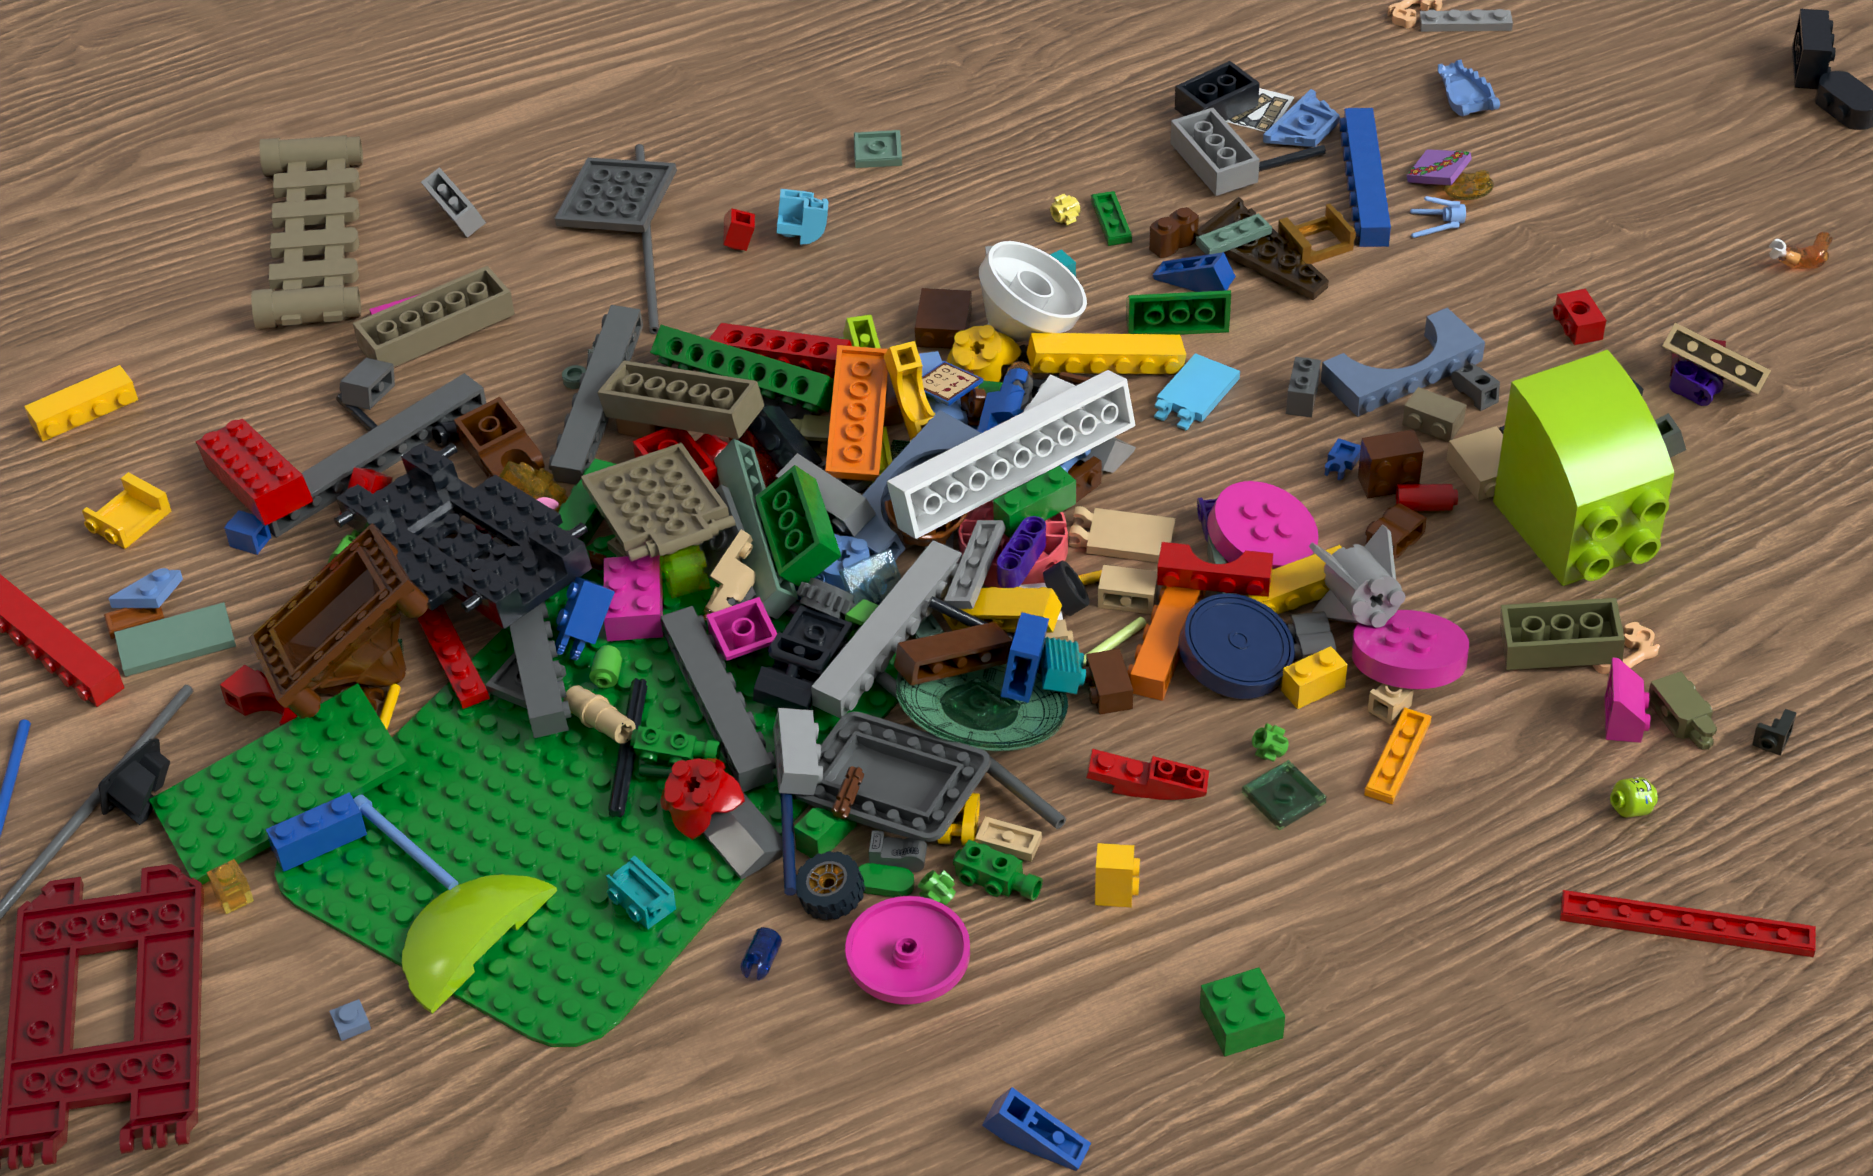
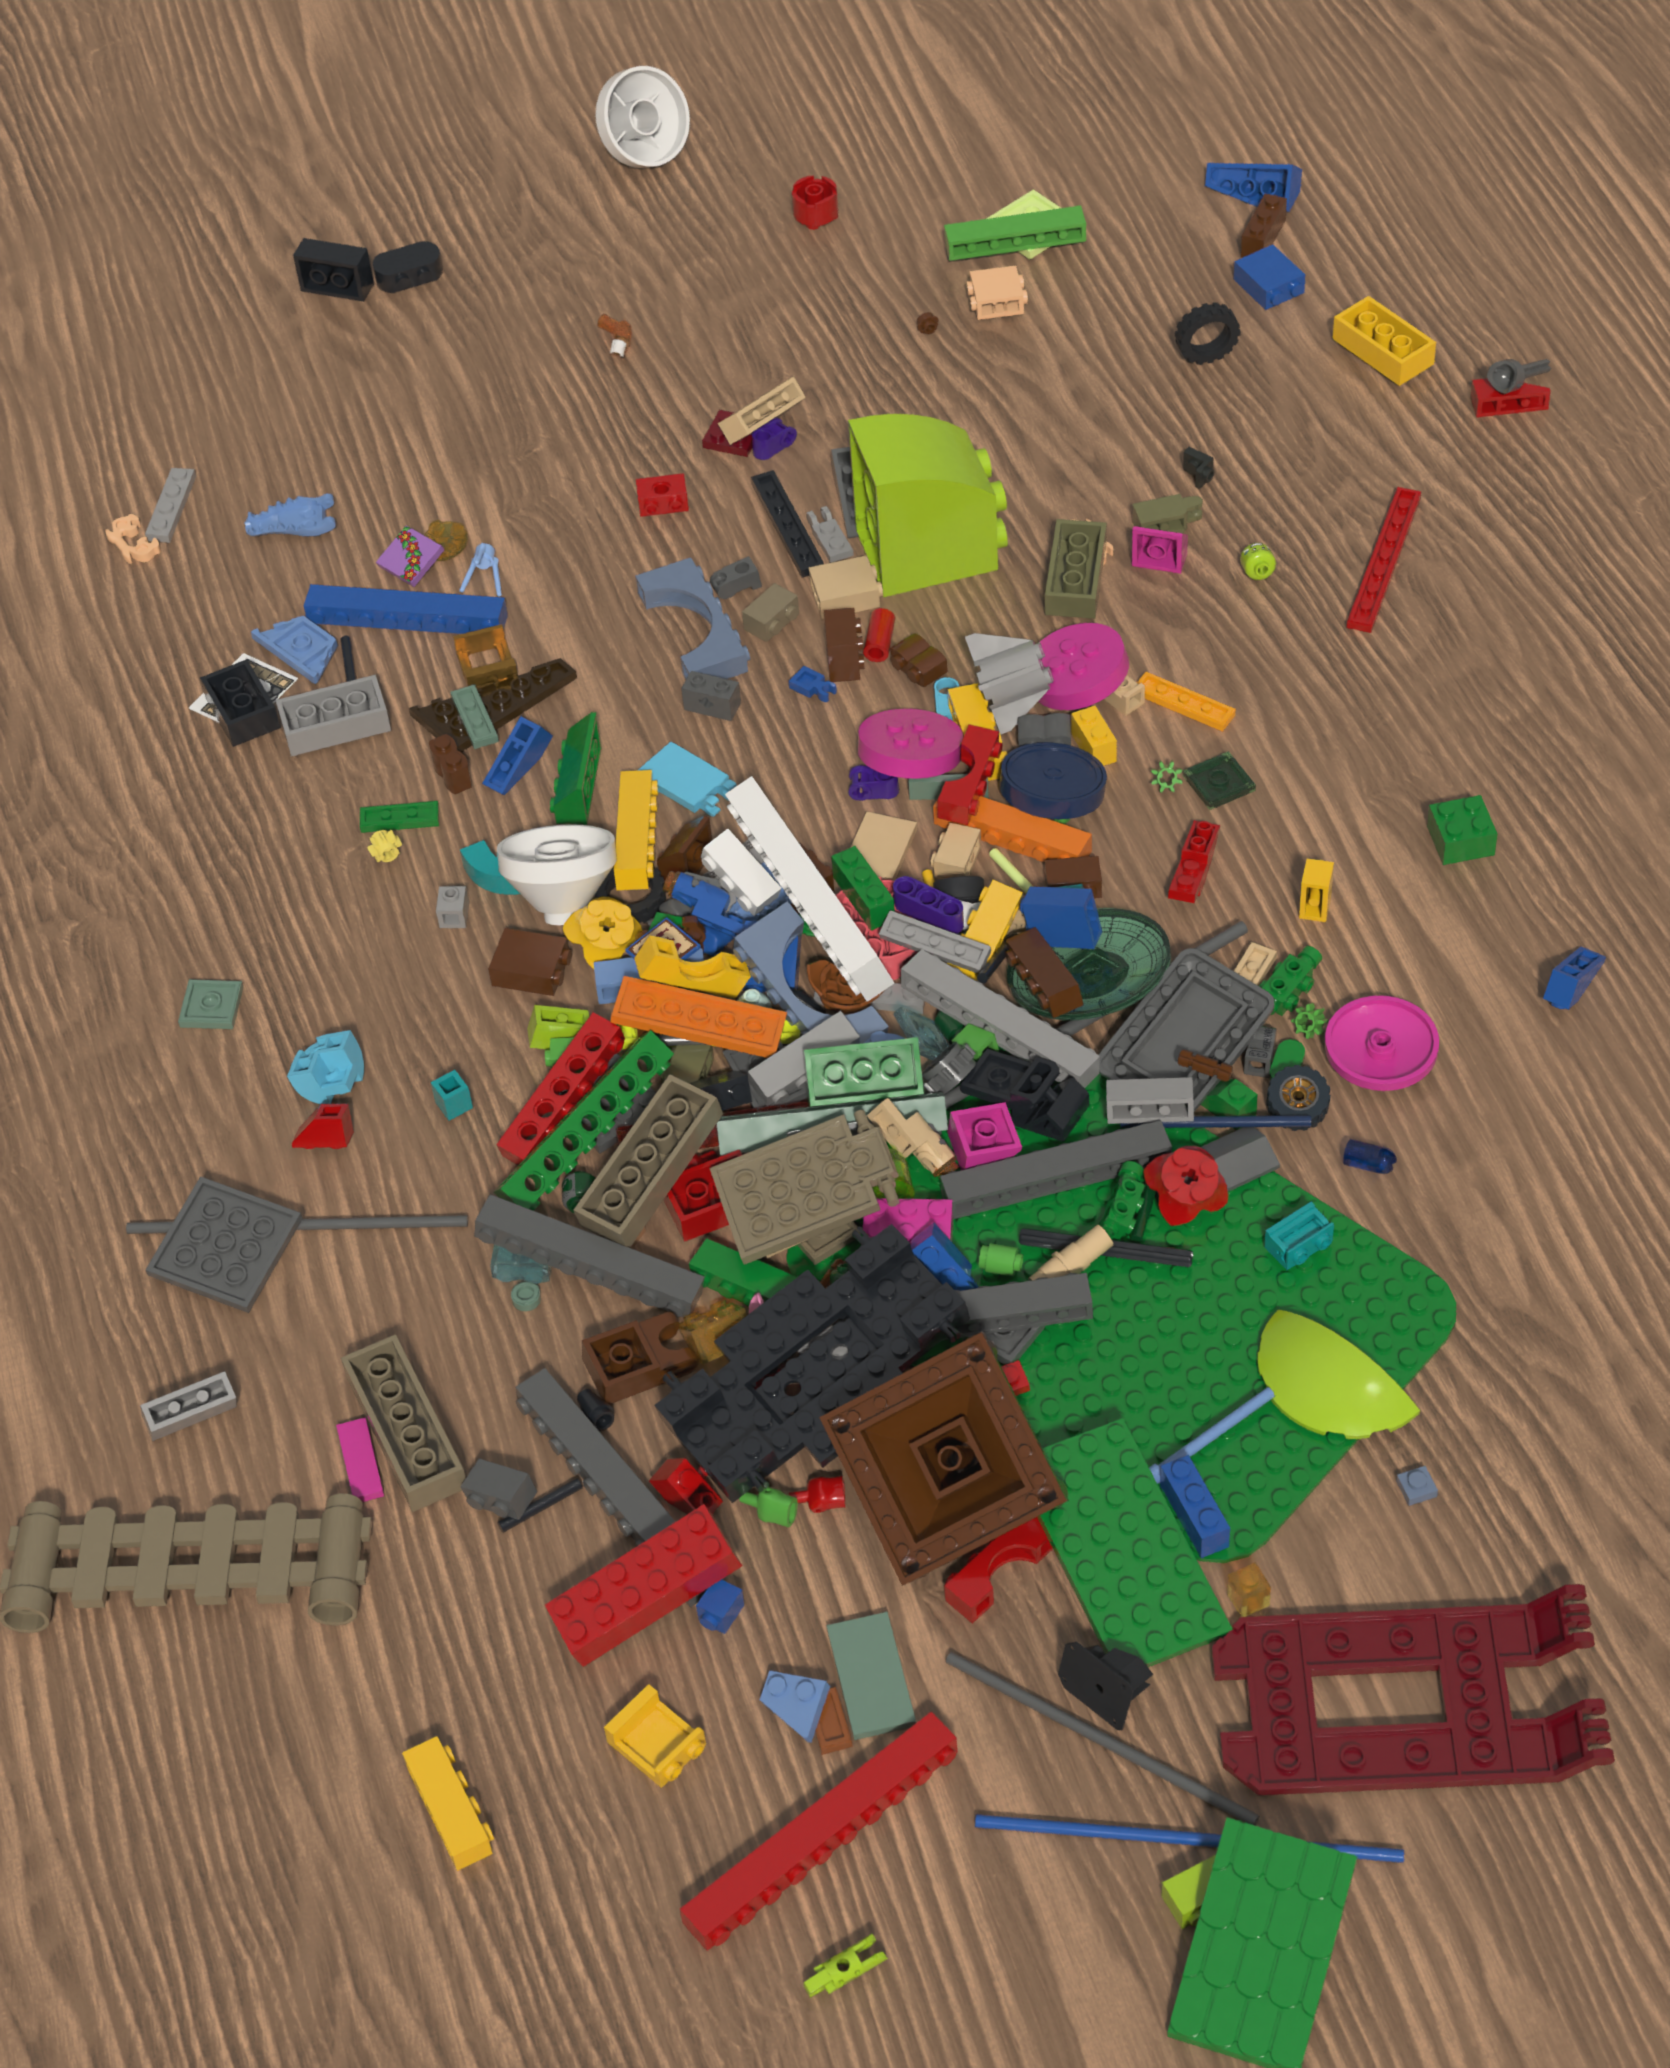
camera: 80 degrees left, 5 degrees up
none -> teal brick [431,1070,473,1121]

